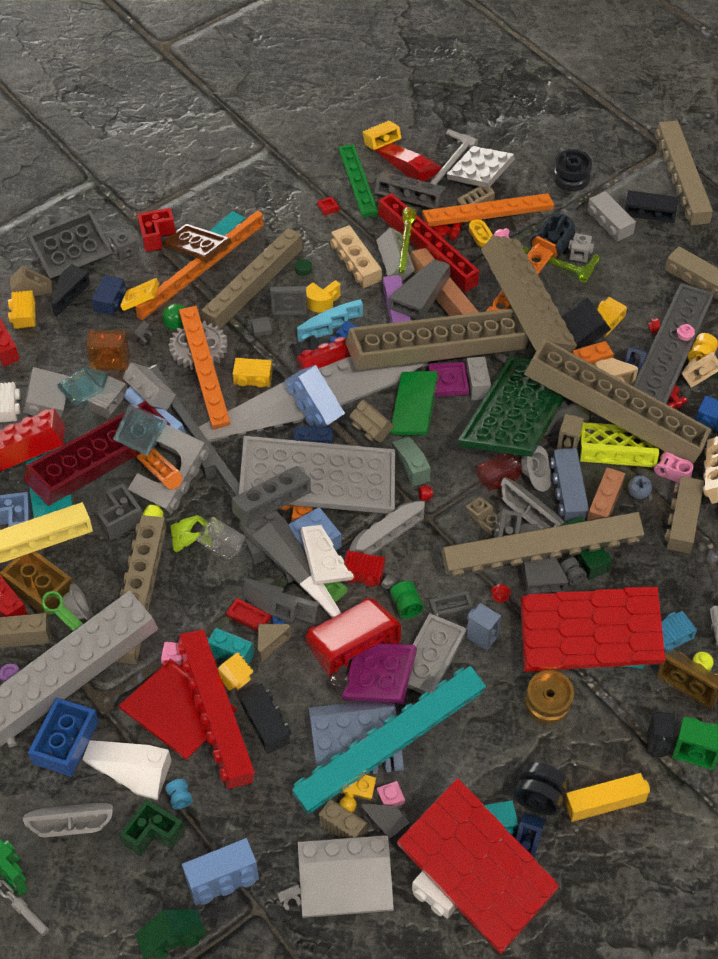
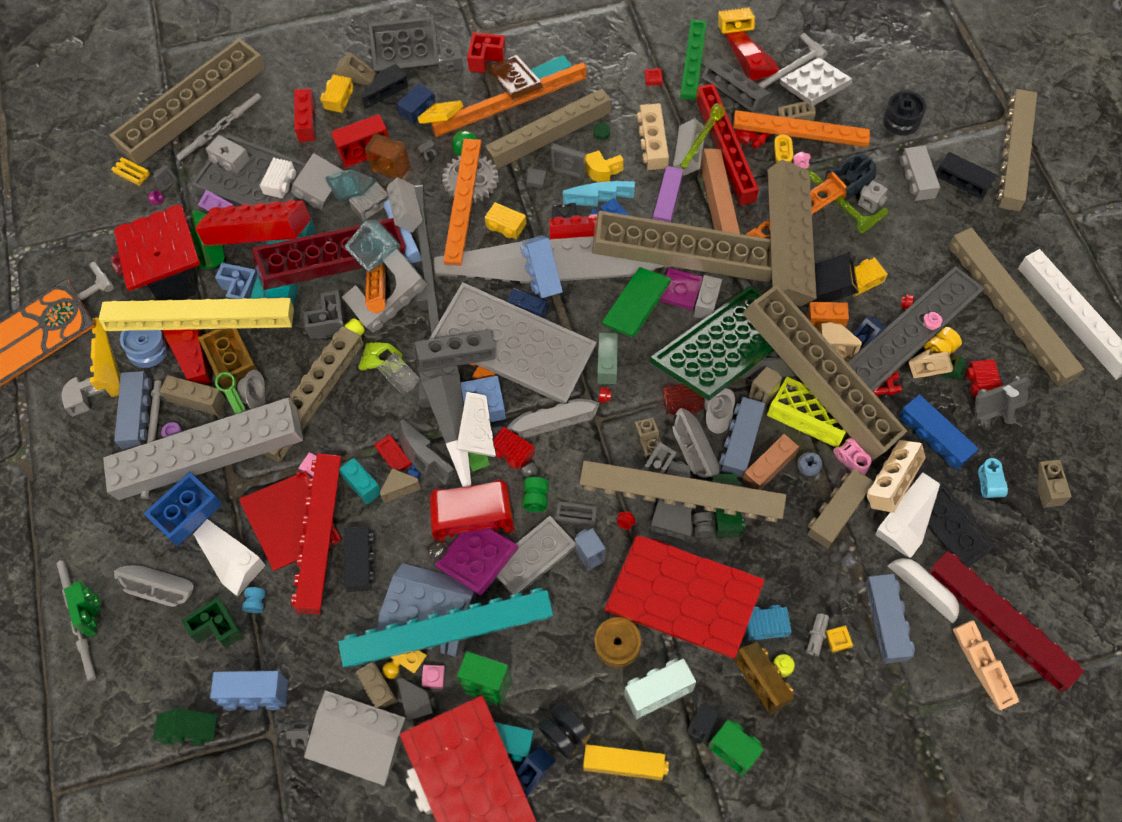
camera: 25 degrees right, 10 degrees up
yellow brick [218,653,253,690] -> none
dark tan brick [349,400,394,442] -> none
dark grey slope [389,259,450,320] -> none
none -> red brick [331,114,392,168]
none -> green brick [457,651,512,705]
none -> light aqua brick [624,658,696,719]

